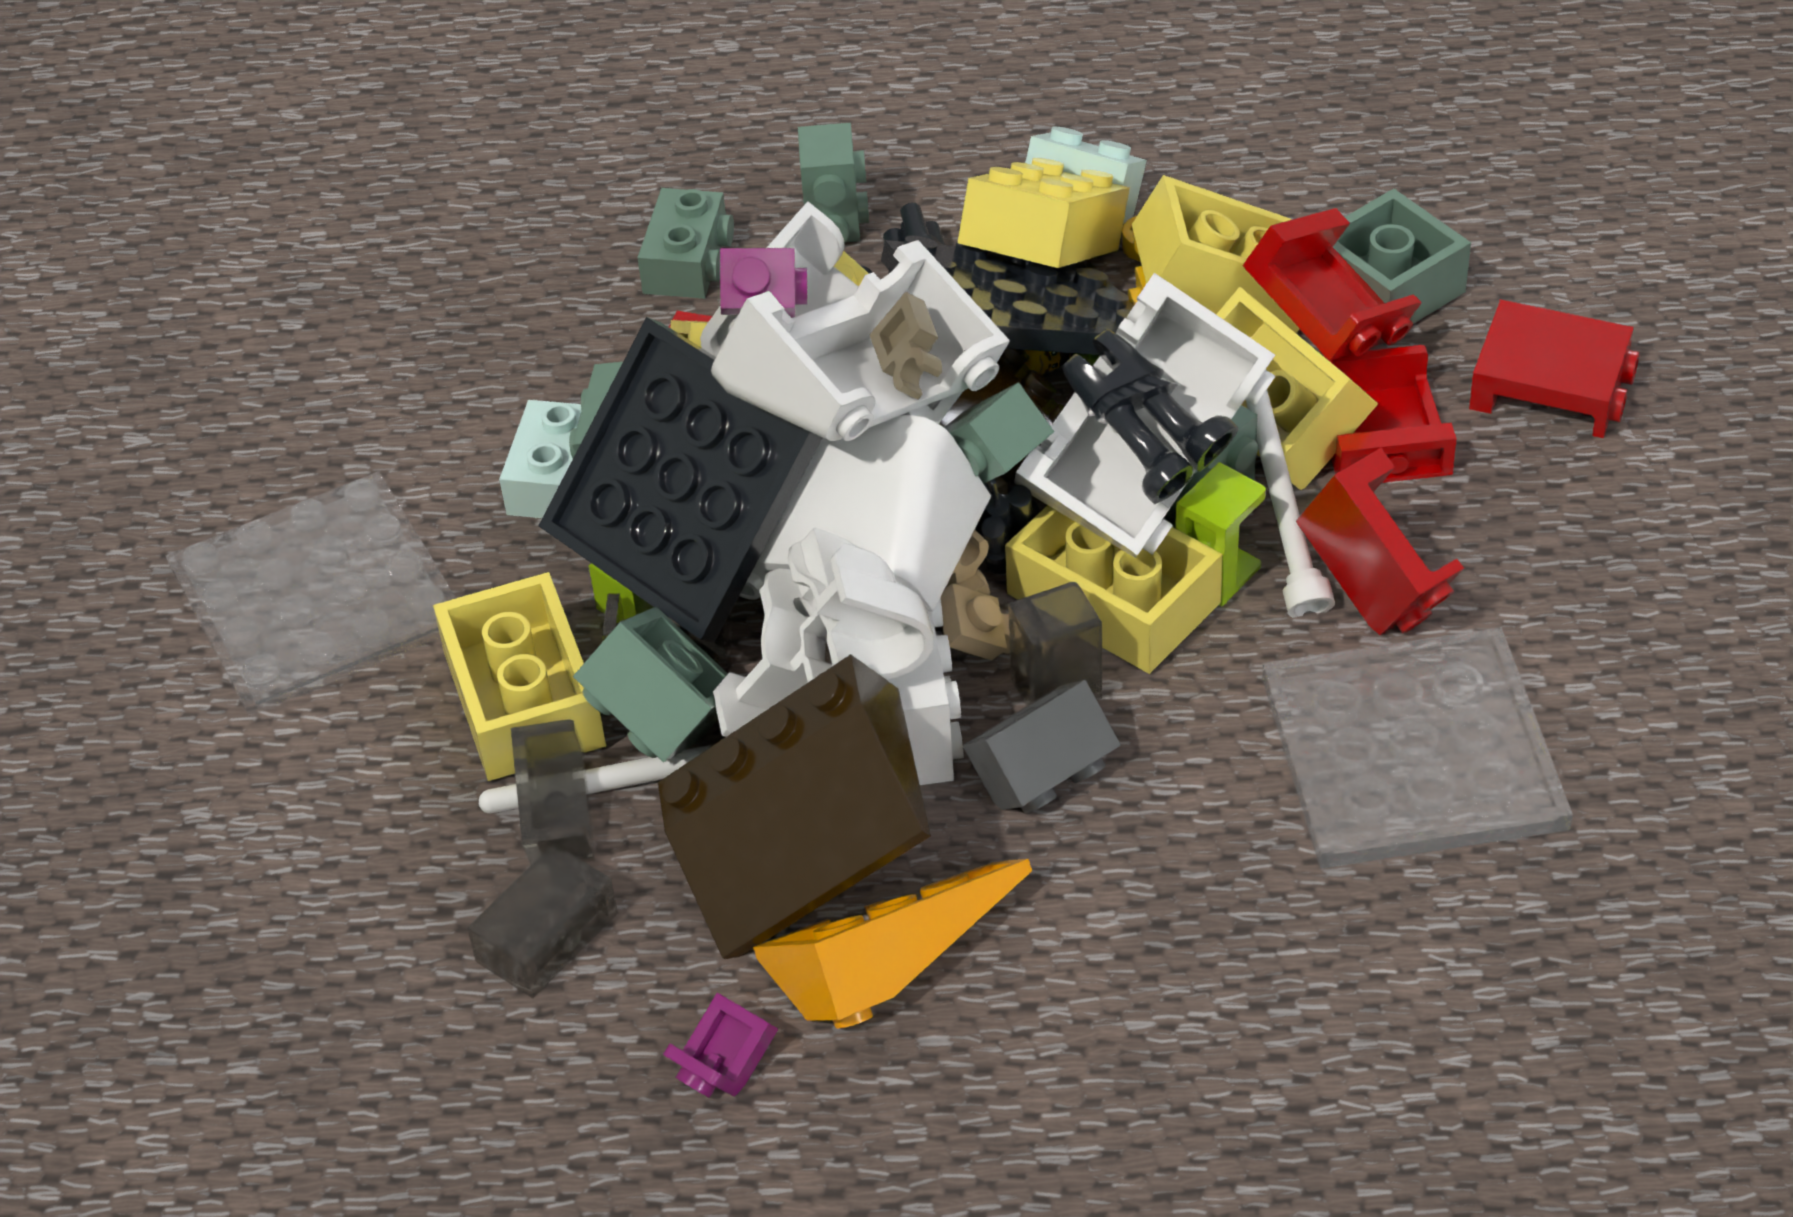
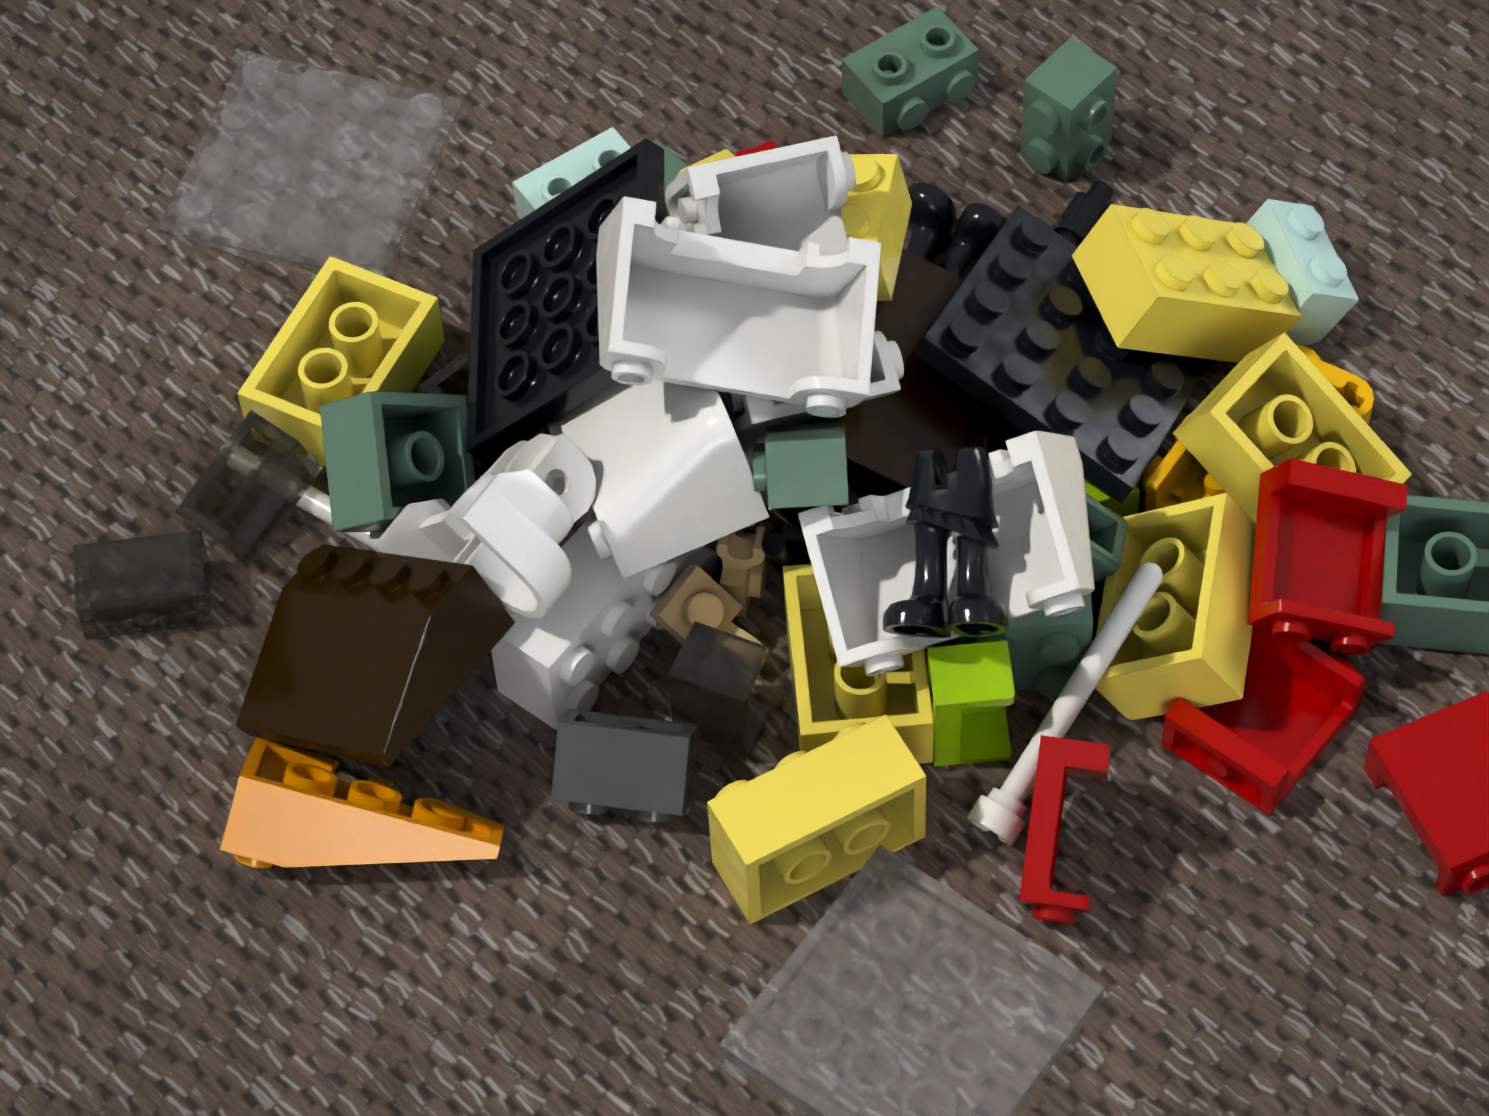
camera: 45 degrees right, 10 degrees up
magenta bracket [663,992,778,1098] -> none
magenta bracket [720,248,807,318] -> none
dark tan plate [869,292,942,400] -> none
none -> light yellow brick [707,714,926,924]

